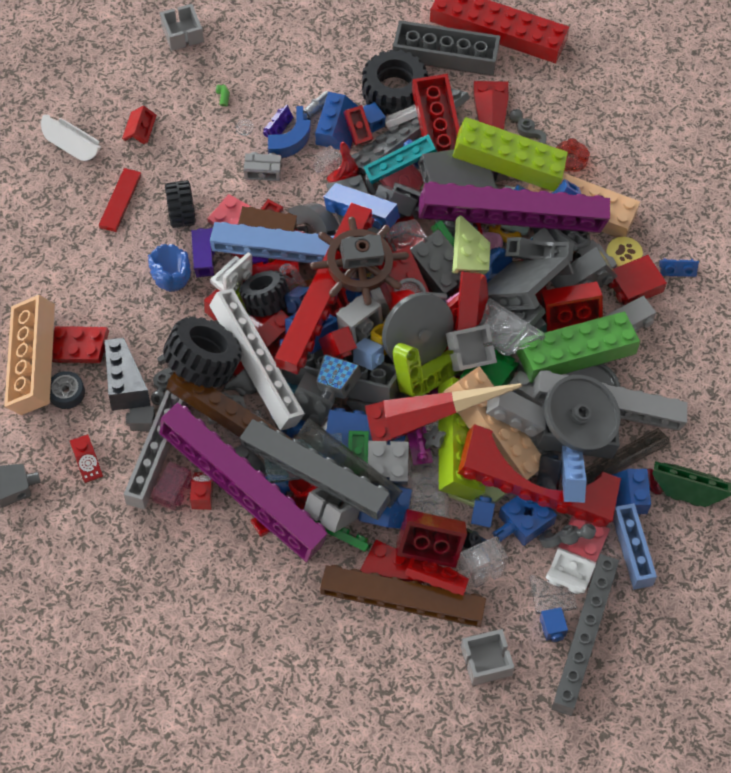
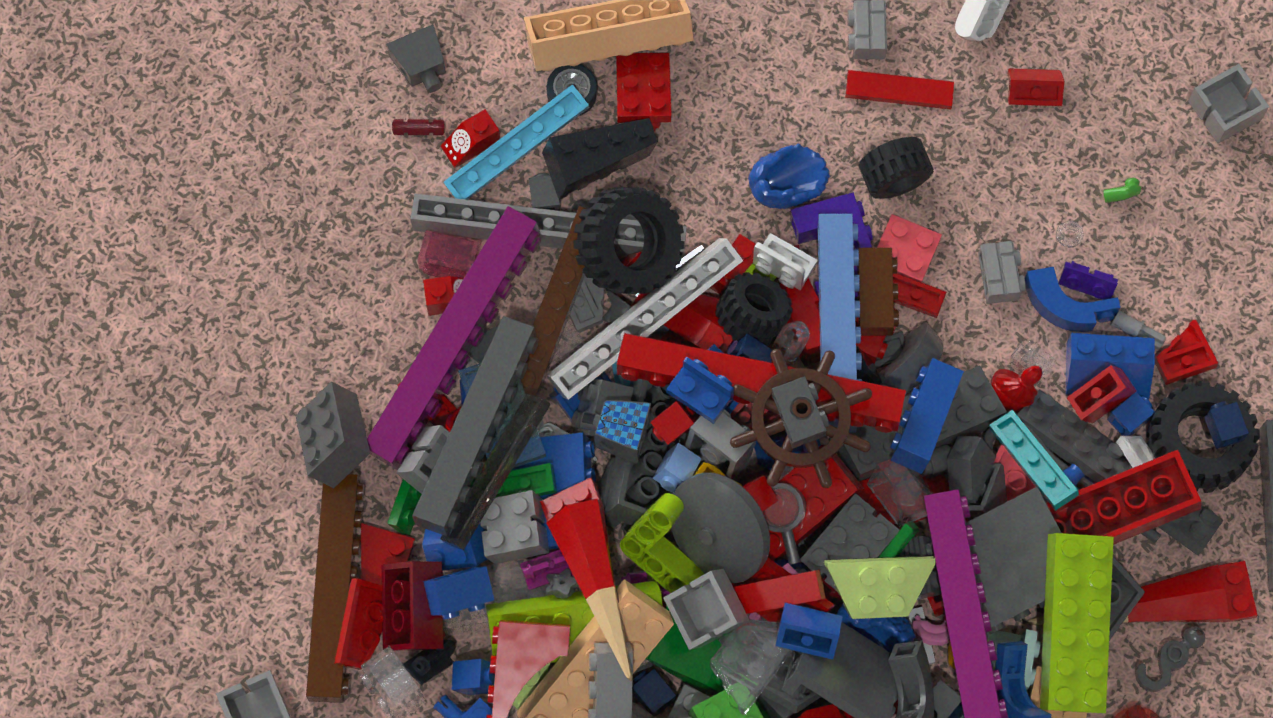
camera: 80 degrees right, 10 degrees up
none -> dark grey brick [296,382,370,488]
none -> dark red axle [392,119,445,136]
none -> blue brick [423,566,494,619]
none -> medium azure plate [443,84,590,200]
none -> blue bracket [666,357,734,424]
none -> blue brick [775,603,842,660]
none -> light grey brick [847,0,887,59]
none -> red wing [1155,319,1218,385]
none -> dark blue brick [1205,401,1249,449]

